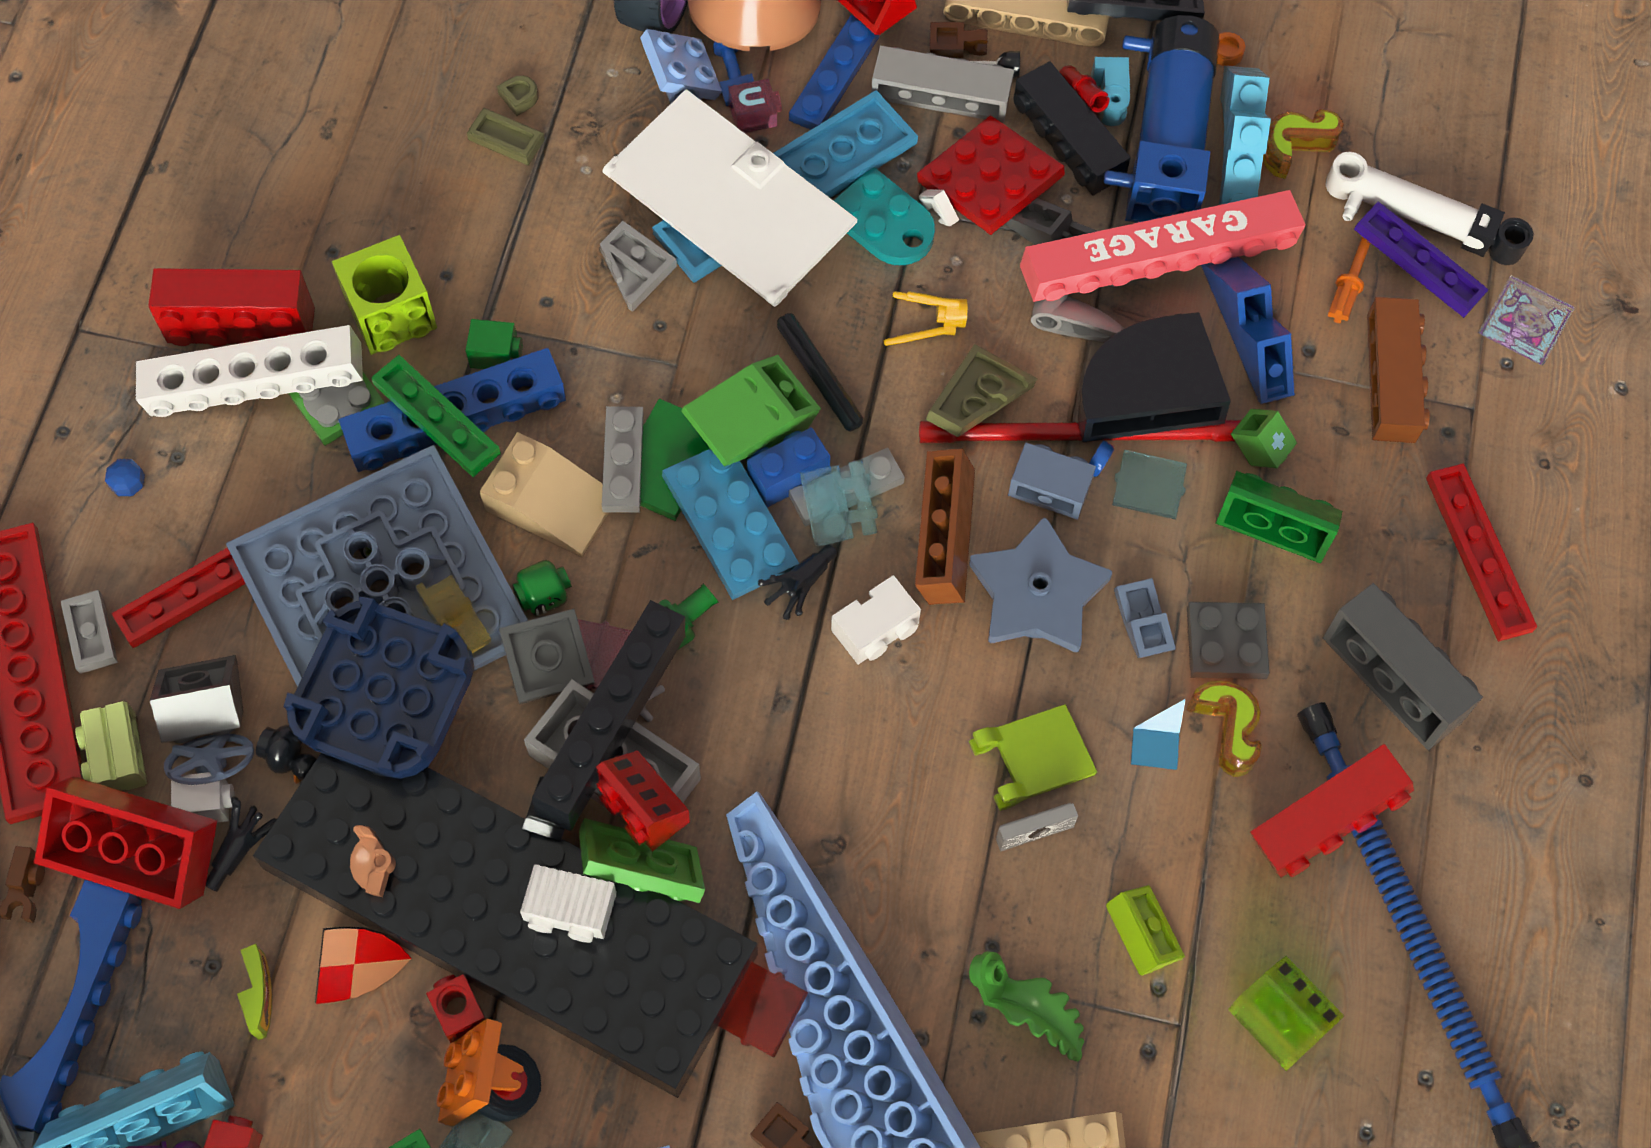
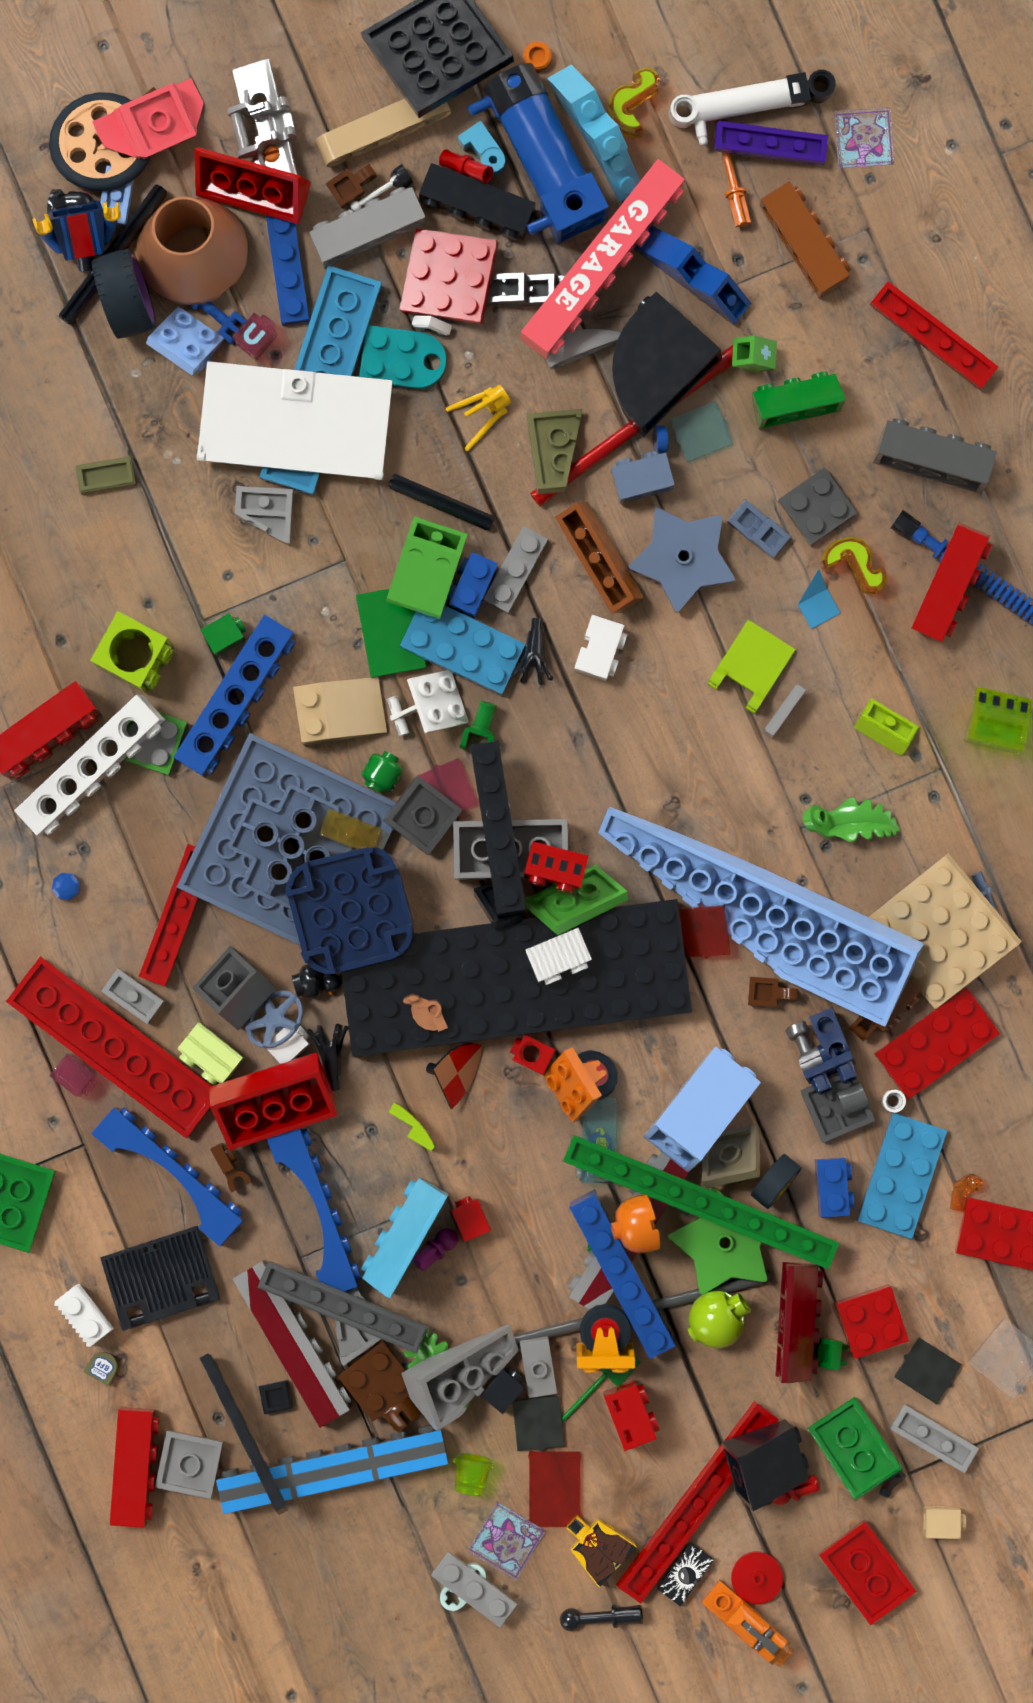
camera: 30 degrees left, 20 degrees up
green plate [371,355,501,477] -> none
olive tile [497,76,538,116] -> none
light grey plate [602,406,644,513] -> none
clear light blue plate [800,459,878,547] -> none
none -> white plate [386,670,469,737]

